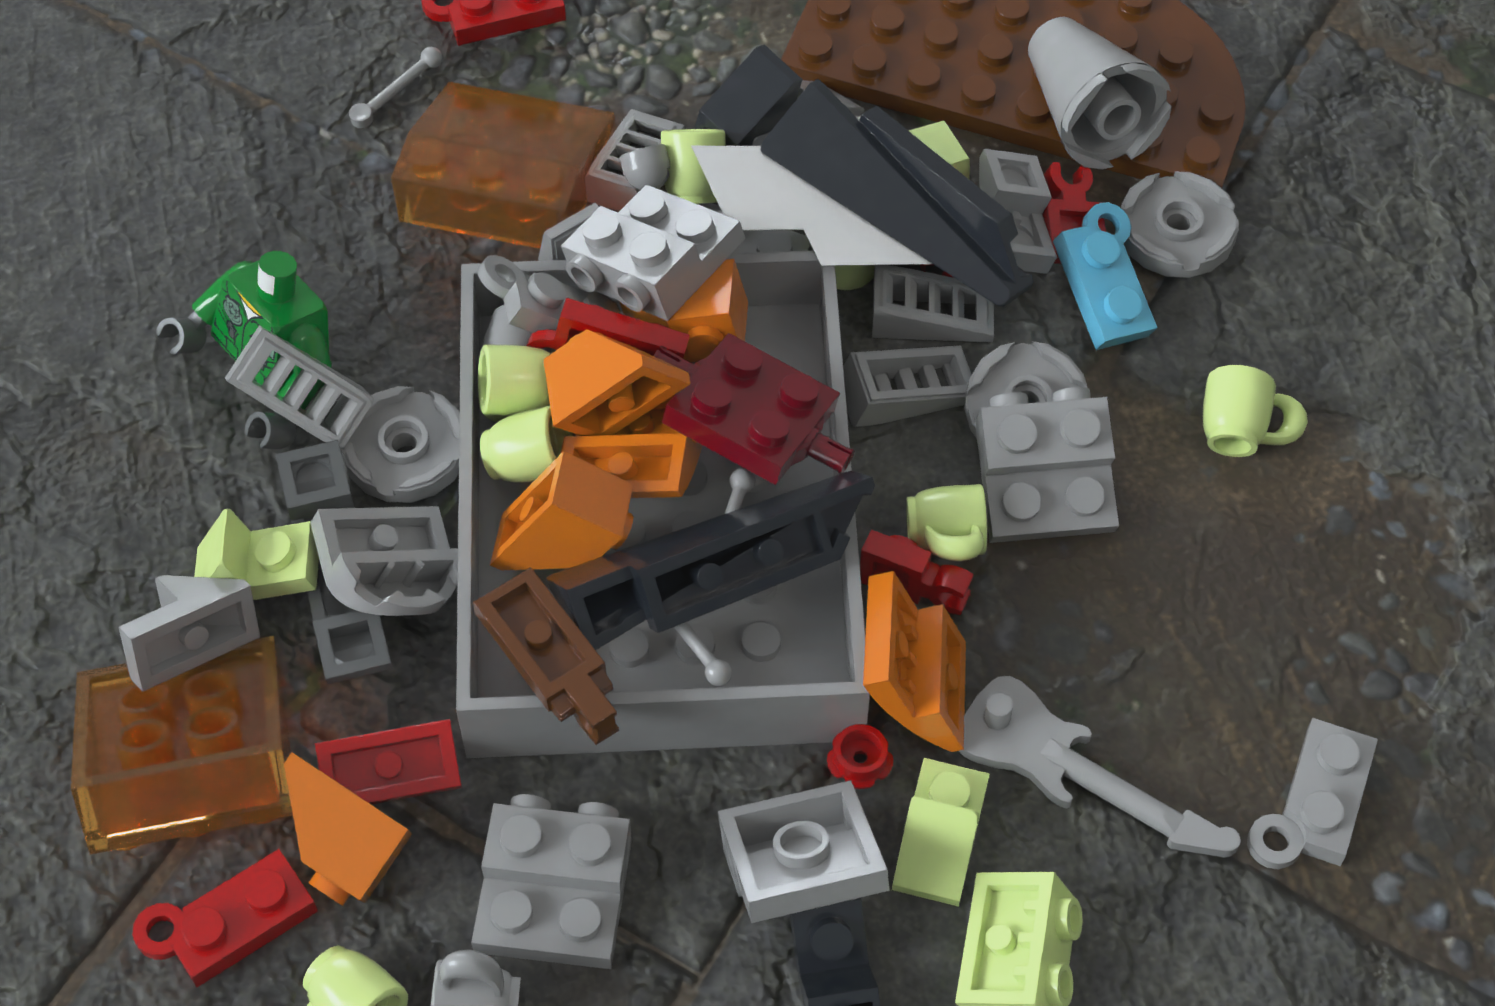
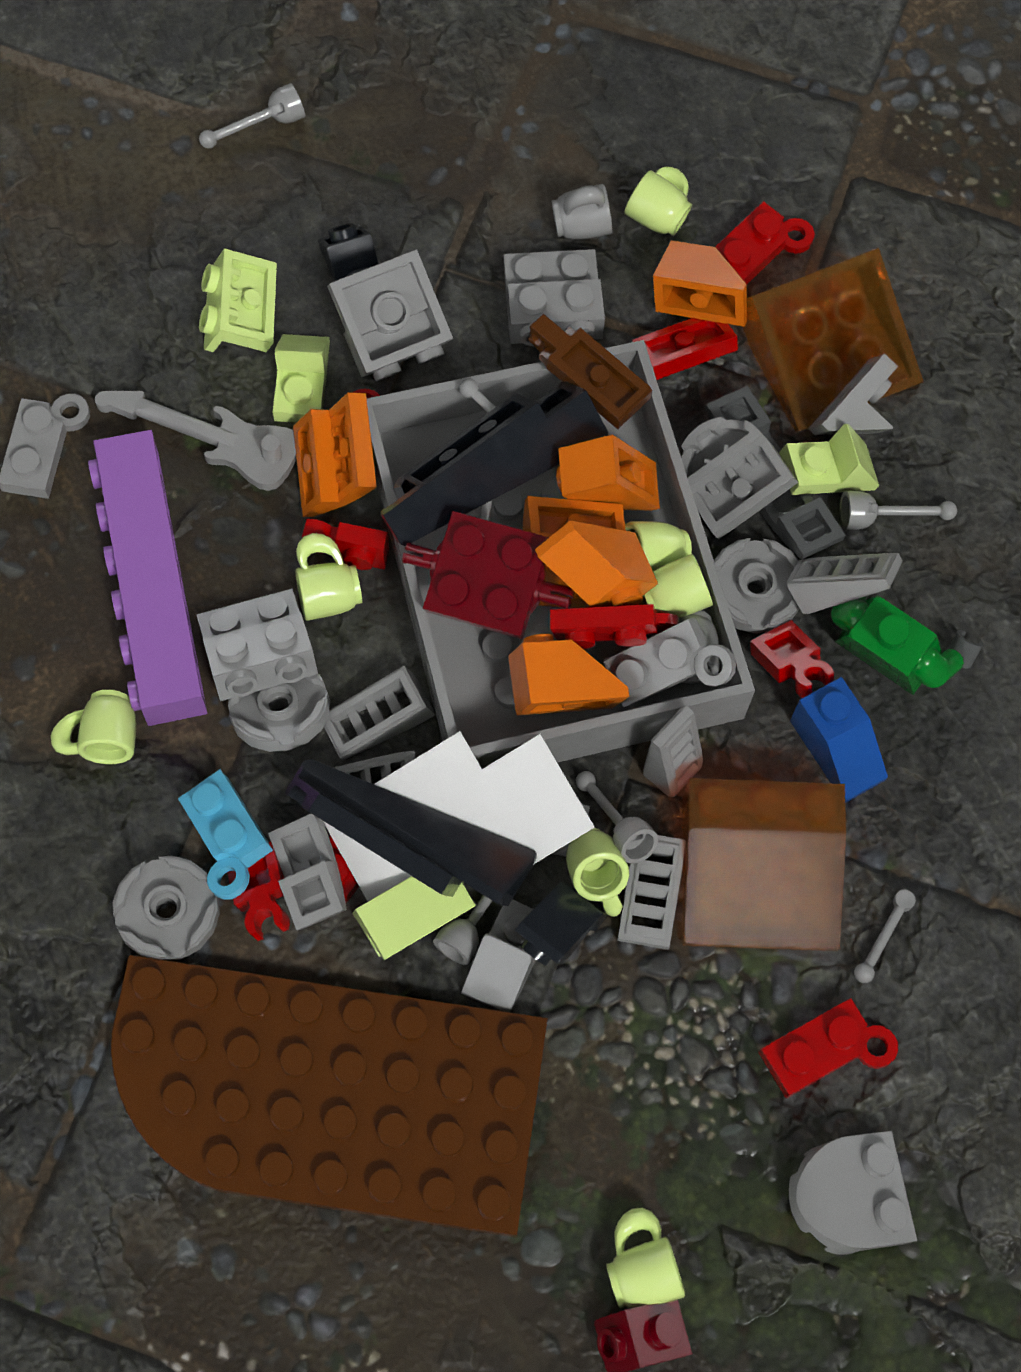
camera: 165 degrees right, 10 degrees up
light grey plate [561,185,745,321] -> none
light grey cone [1028,17,1172,170] -> none
none -> medium lavender brick [88,429,208,726]
none -> red plate [750,620,834,698]
none -> blue slope [790,677,888,804]
none -> light grey hinge [840,491,957,530]

